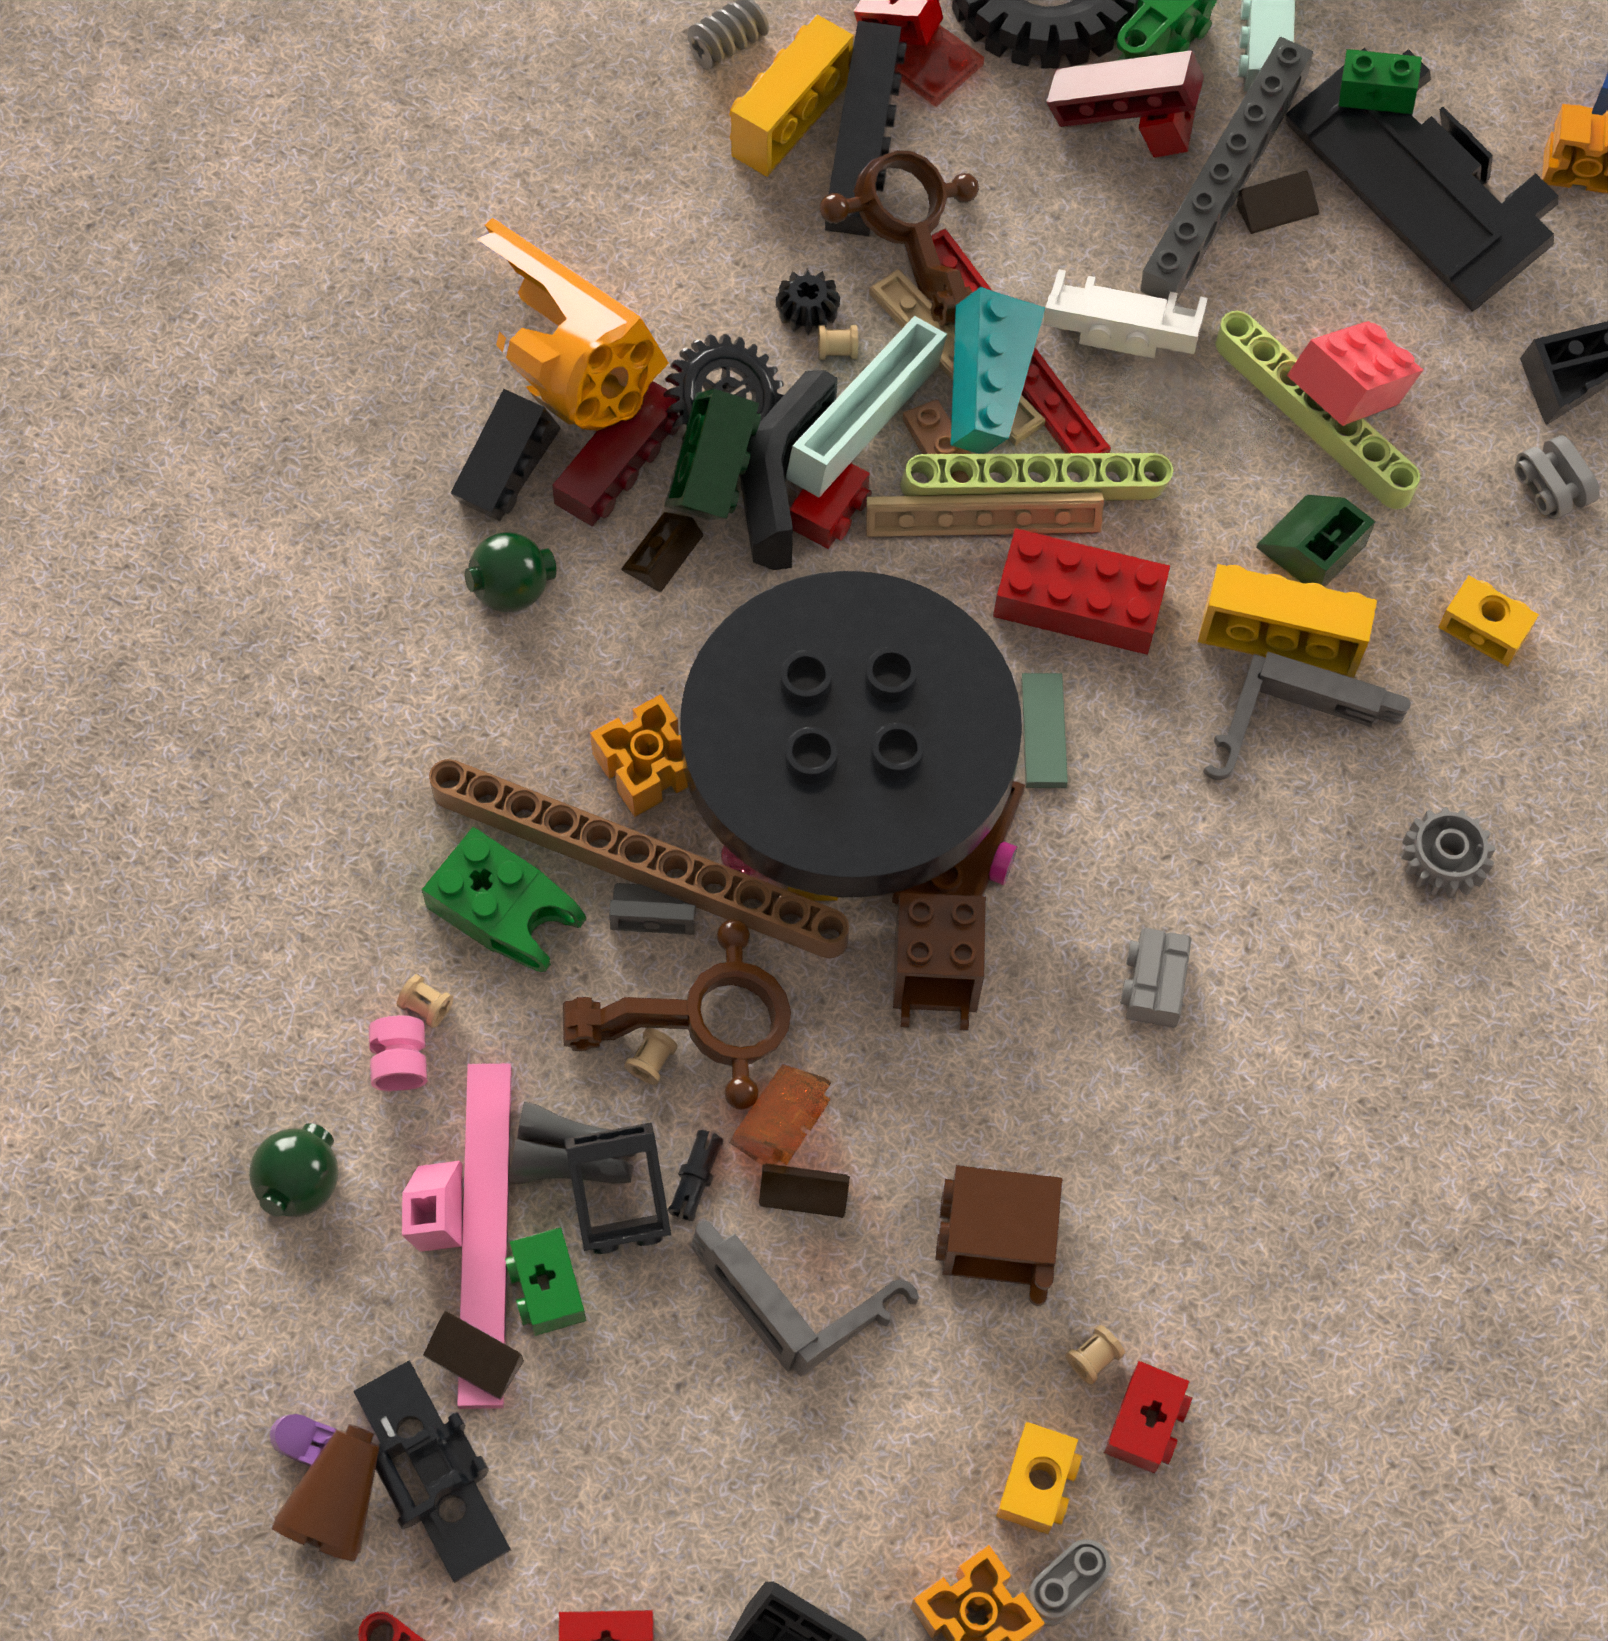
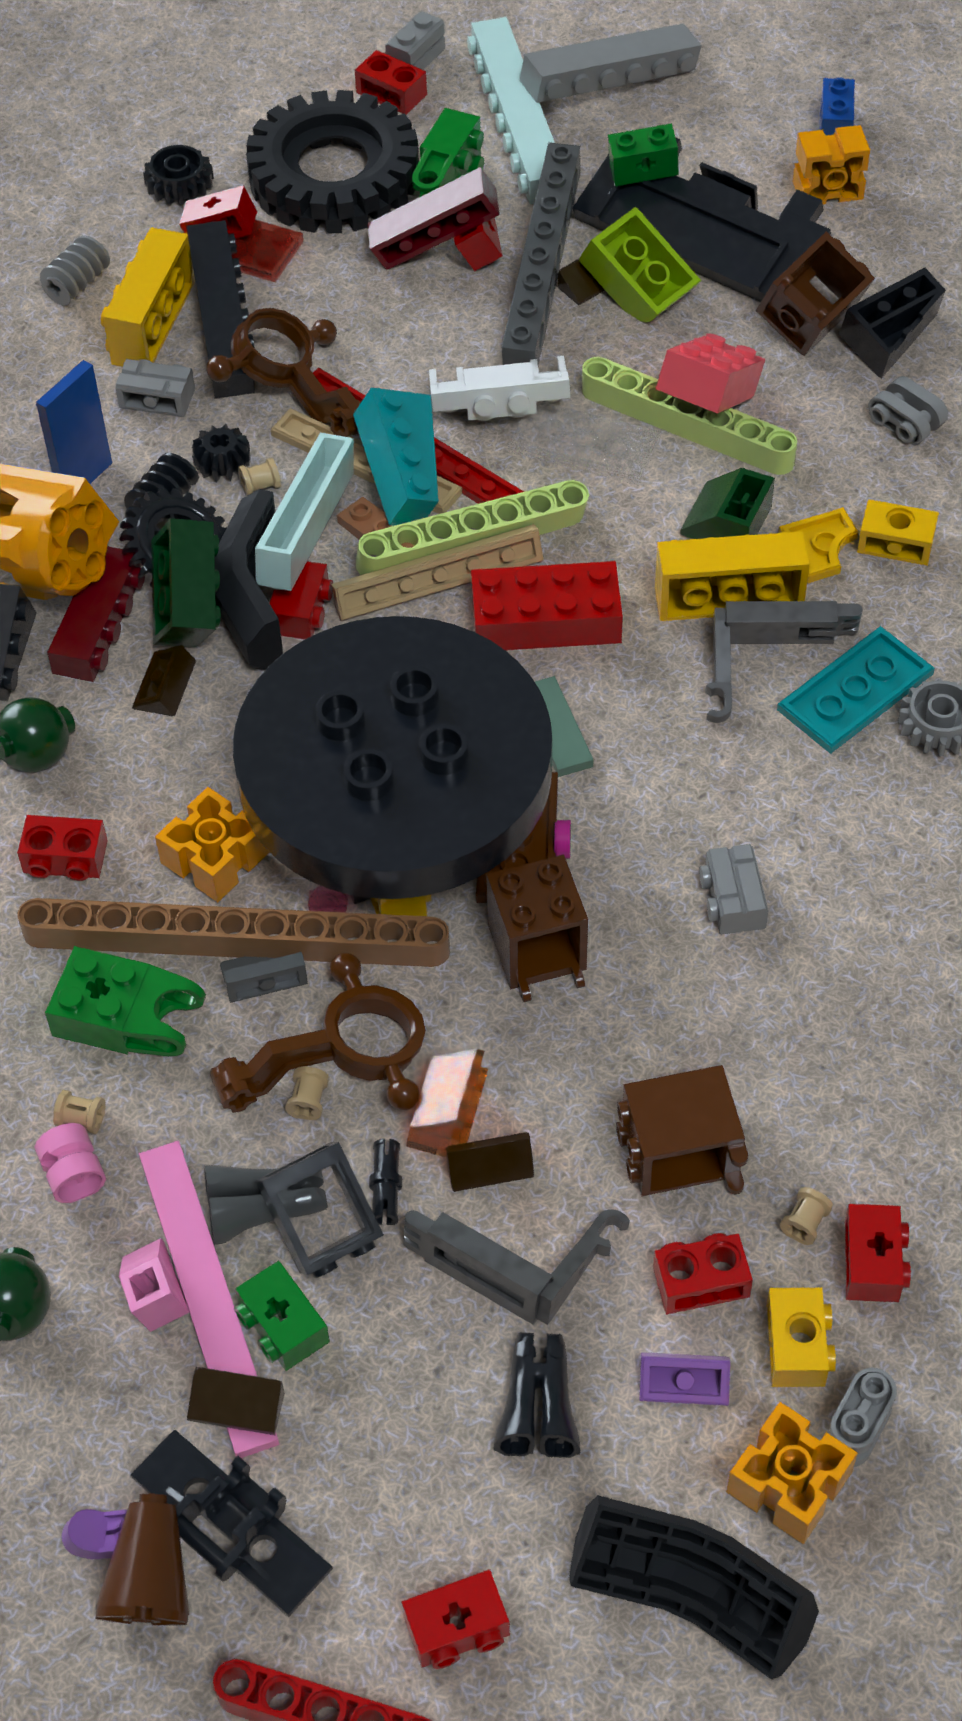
camera: 15 degrees left, 10 degrees down
none -> red brick [17,815,108,881]
none -> blue tile [36,360,112,484]
none -> light grey brick [115,359,195,417]
none -> black piece [124,453,199,508]
none -> black piece [493,1332,580,1458]
none -> lime brick [578,207,702,322]
none -> medium lavender slope [640,1352,730,1406]
none -> red brick [653,1233,753,1315]
none -> reddish brown container [756,231,875,356]
none -> teal tile [777,626,935,754]
none -> yellow tile [778,507,859,583]

